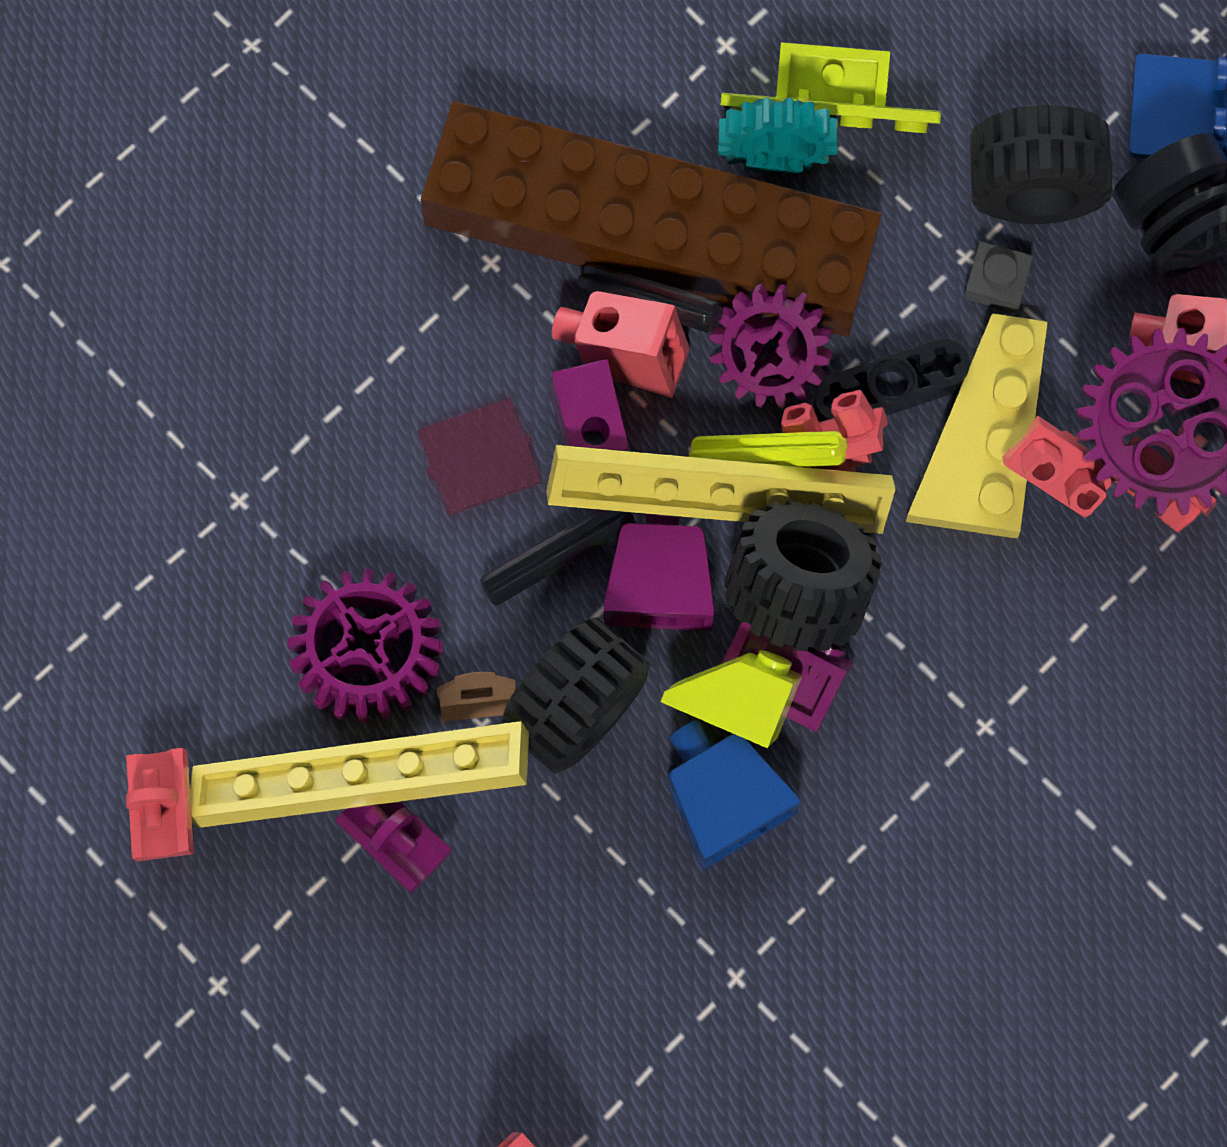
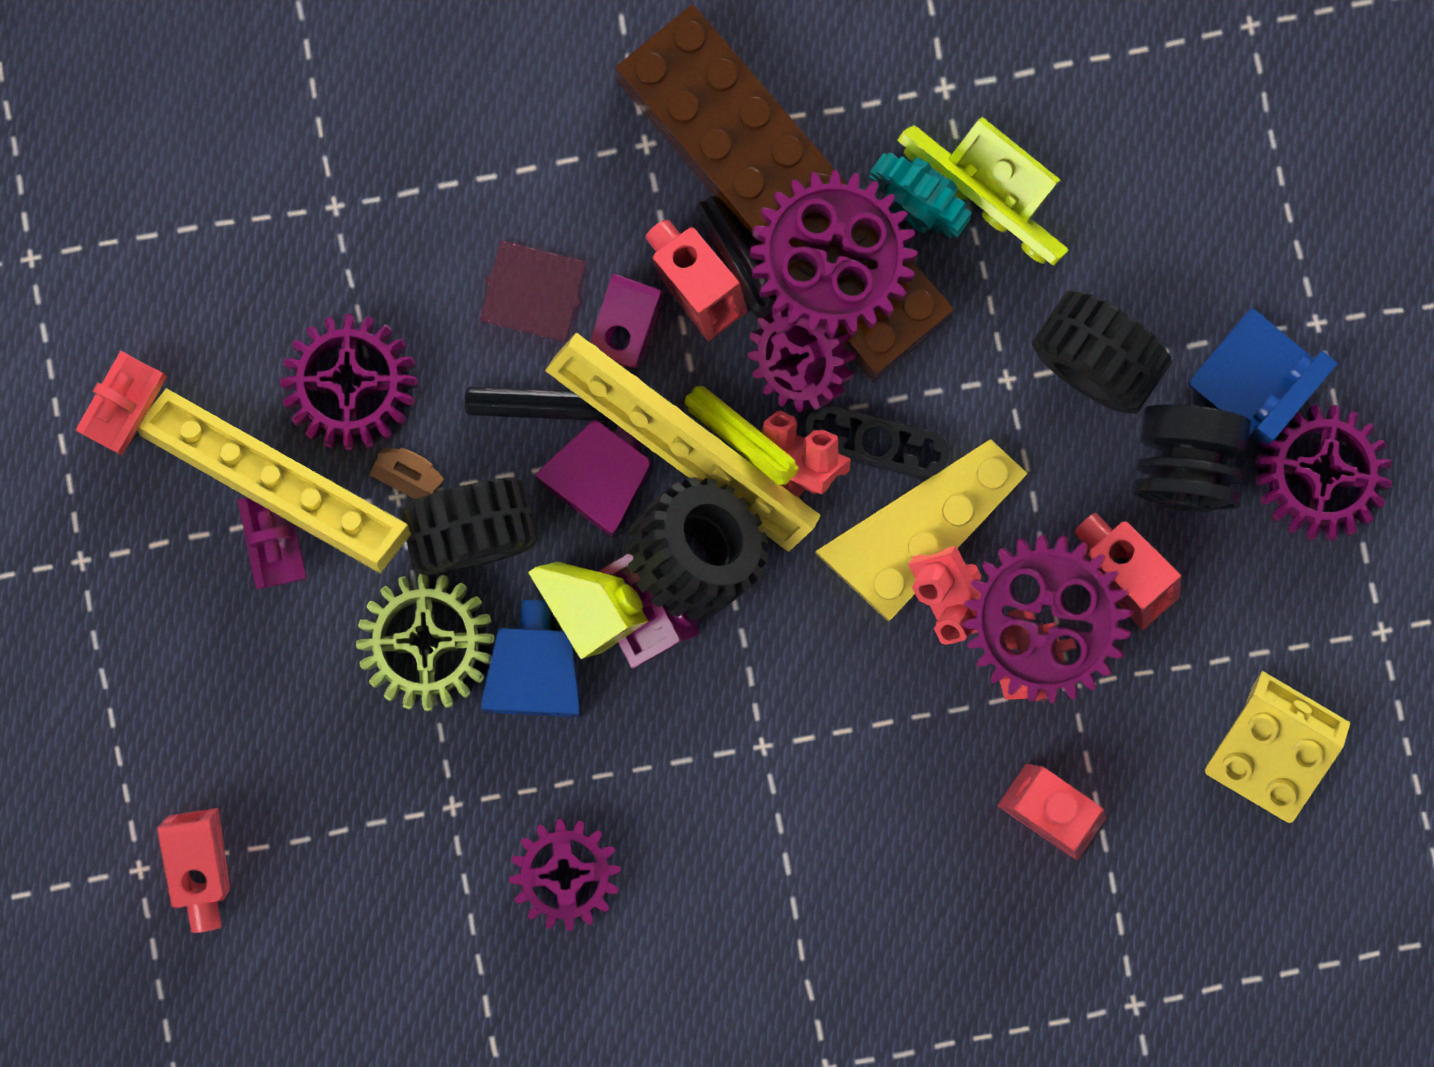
camera: 30 degrees right, 10 degrees up
dark grey plate [964,241,1033,313] -> none
none -> yellowish green gear [356,574,495,711]
none -> magenta gear [509,819,621,931]
none -> magenta gear [750,170,917,338]

